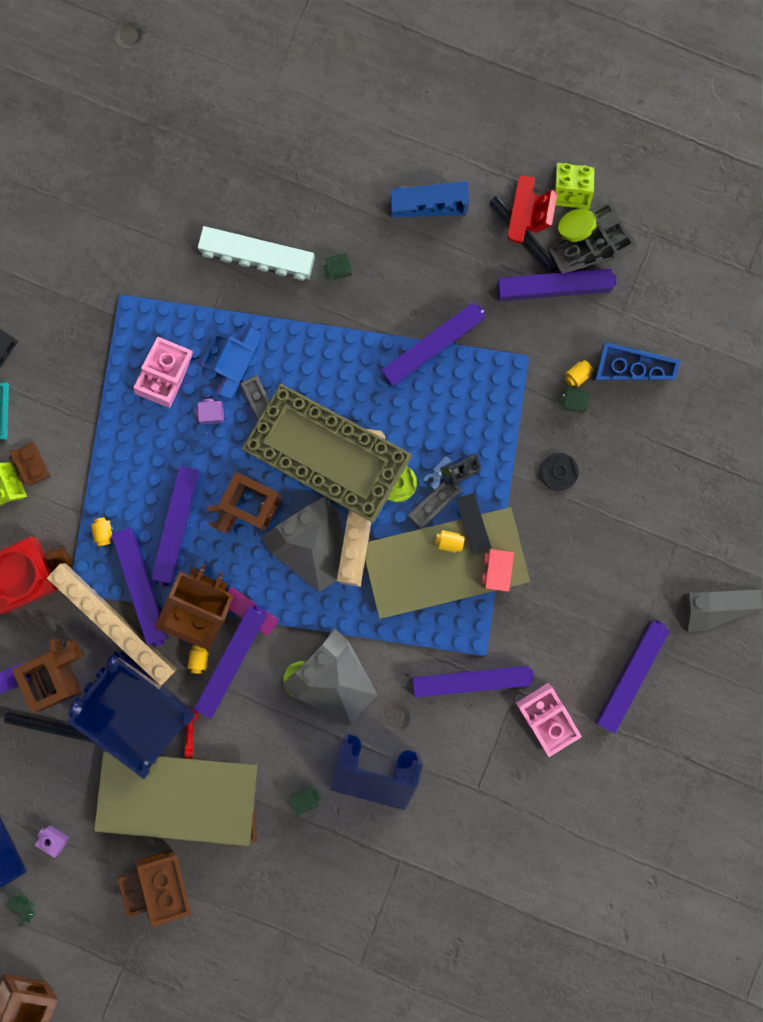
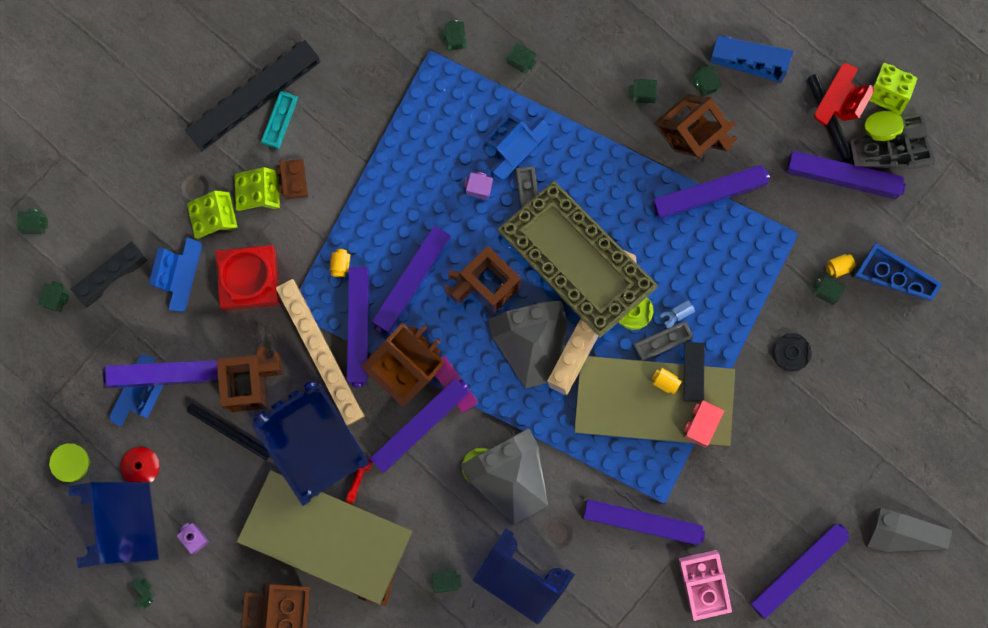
camera: 20 degrees right, 5 degrees down
reddish brown tile [46,545,72,569] -> none
bright pink slope [134,337,193,408] -> none
yellow brick [187,646,209,674] -> none
light aqua brick [198,226,315,281] -> none
black slope [440,453,481,486] -> none
none -> clear green brick [442,20,467,51]
none -> clear green brick [507,42,537,74]
none -> reddish brown piece [654,94,737,157]
none -> clear green brick [693,65,722,96]

